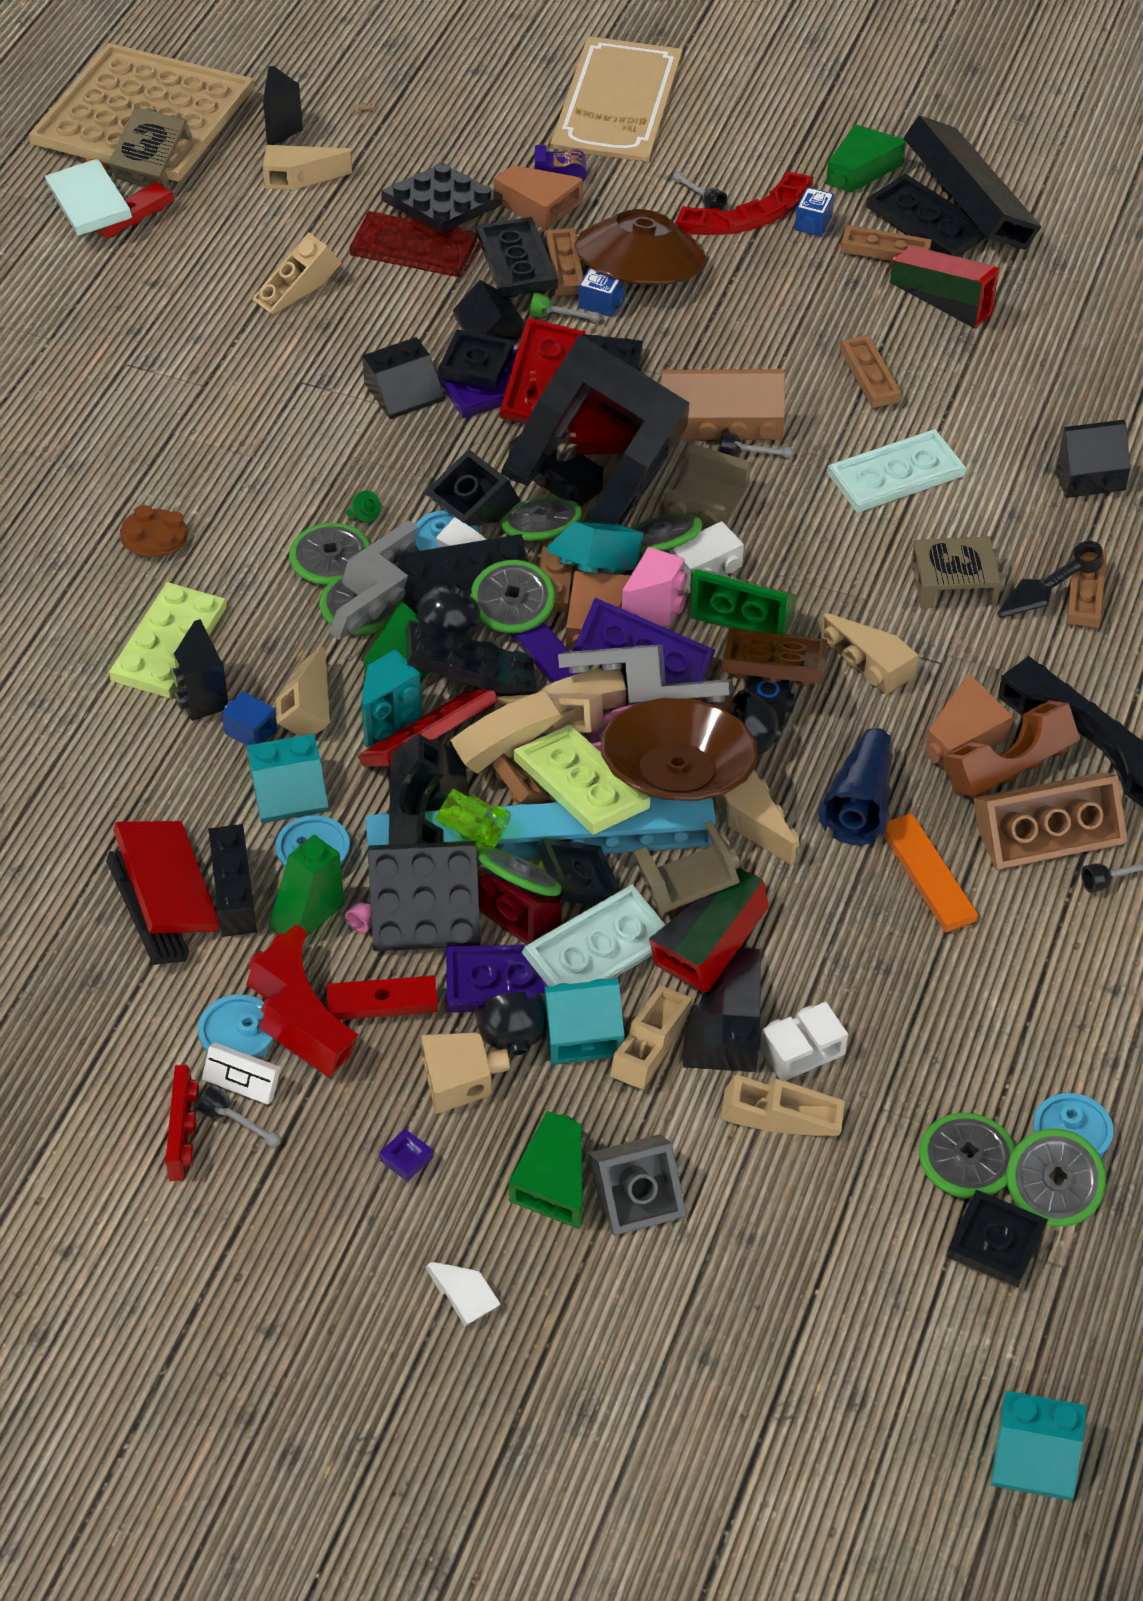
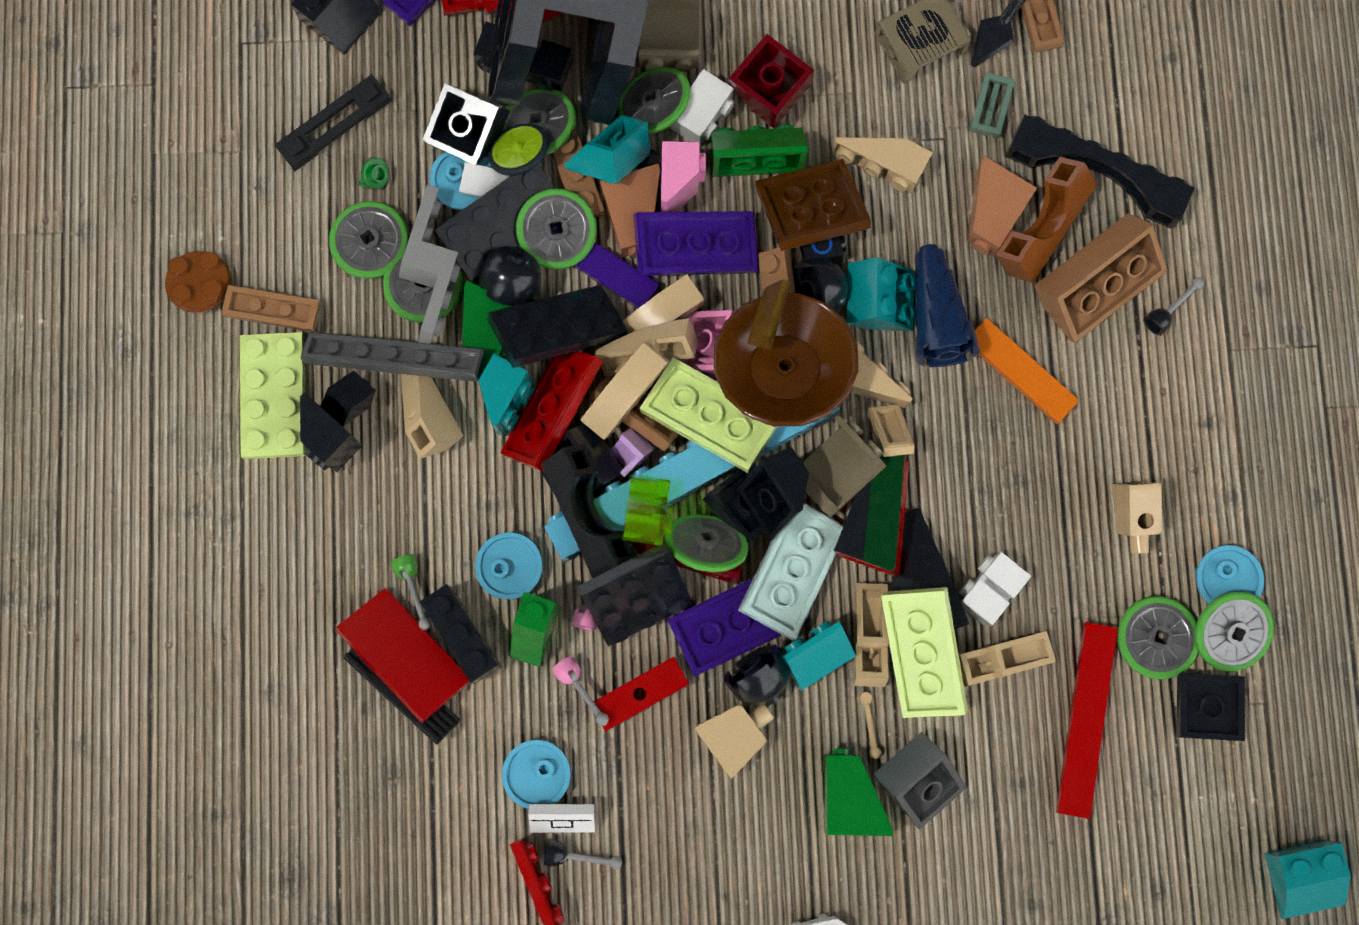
camera: 25 degrees left, 30 degrees up
blue brick [222,691,277,746] -> none
red arch [246,924,358,1077] -> none
teal slope [247,734,329,823] -> none
dark purple plate [379,1129,433,1182] -> none
light grey bracket [558,644,734,703] -> none
none -> medium nougat plate [221,285,321,332]
none -> black container [274,74,392,171]
none -> dark grey tile [300,332,487,382]
none -> black brick [321,370,376,427]
none -> hinge [390,554,431,630]
none -> lime wheel [488,123,549,176]
none -> hinge [552,656,609,726]
none -> lavender panel [611,428,655,477]
none -> dark red slope [728,34,815,128]
none -> black slope [737,446,809,541]
none -> pearl gold slope [748,279,789,350]
none -> teal slope [846,257,915,331]
none -> tan hinge [859,692,882,759]
none -> tan tile [868,405,915,457]
none -> yellowish green plate [881,587,968,718]
none -> sand green tile [969,72,1015,139]
none -> red tile [1056,622,1118,819]
none -> tan torso [1112,481,1162,554]

